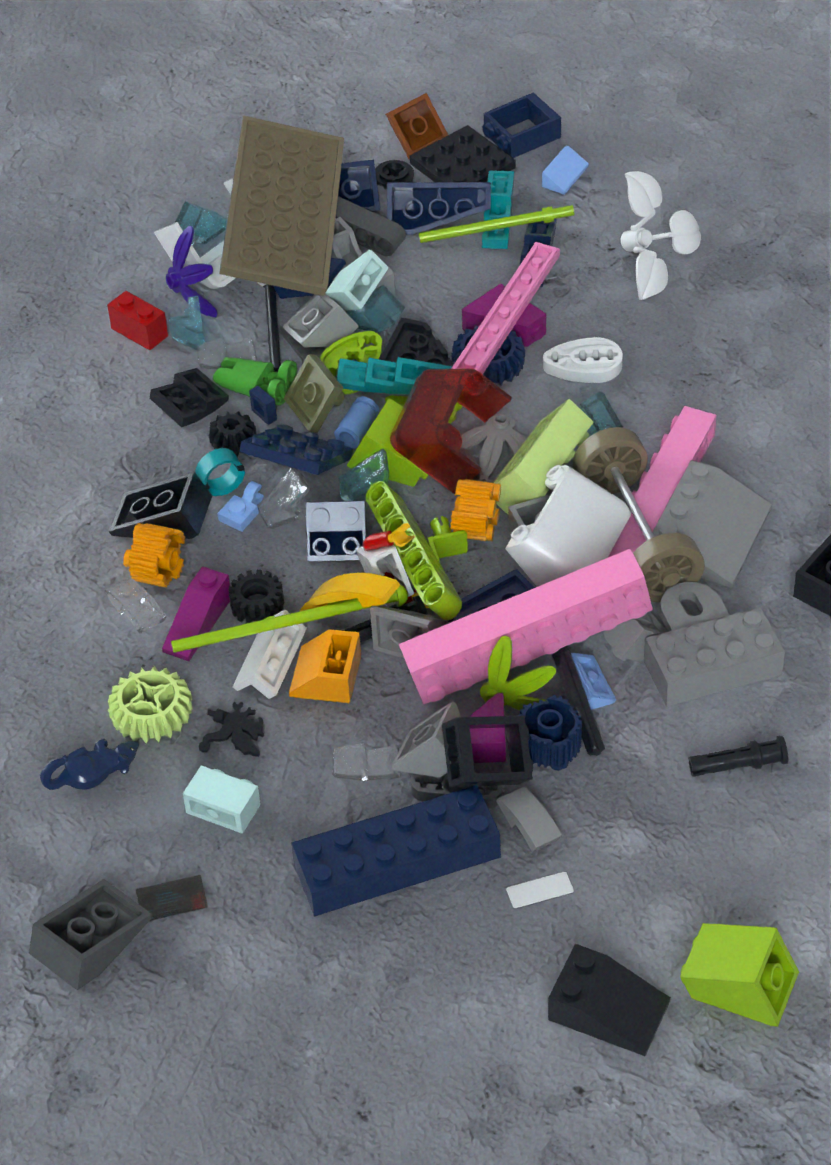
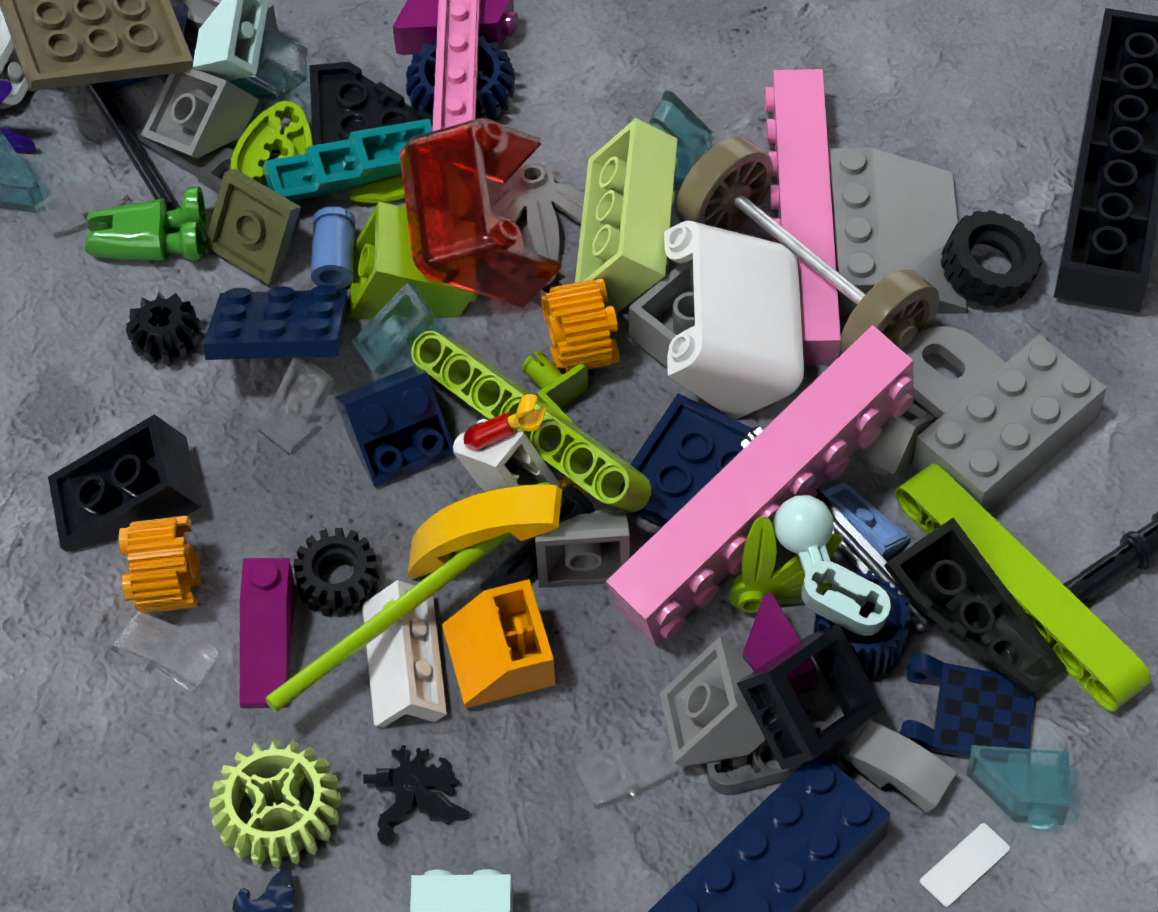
camera: 25 degrees left, 10 degrees up
black slope [149,368,229,427] -> none
teal piece [195,448,245,496] -> none
light blue plate [217,481,264,532] -> none
dark blue tile [249,386,277,425] -> none
white piece [543,337,623,383] -> none
none -> light aqua beam [773,495,891,636]
none -> pearl dark grey wedge [884,518,1067,695]
none -> lime beam [895,463,1151,712]
none -> dark blue flag [899,653,1035,769]
none -> black tyre [941,210,1042,308]
none -> clear light blue slope [966,745,1070,829]

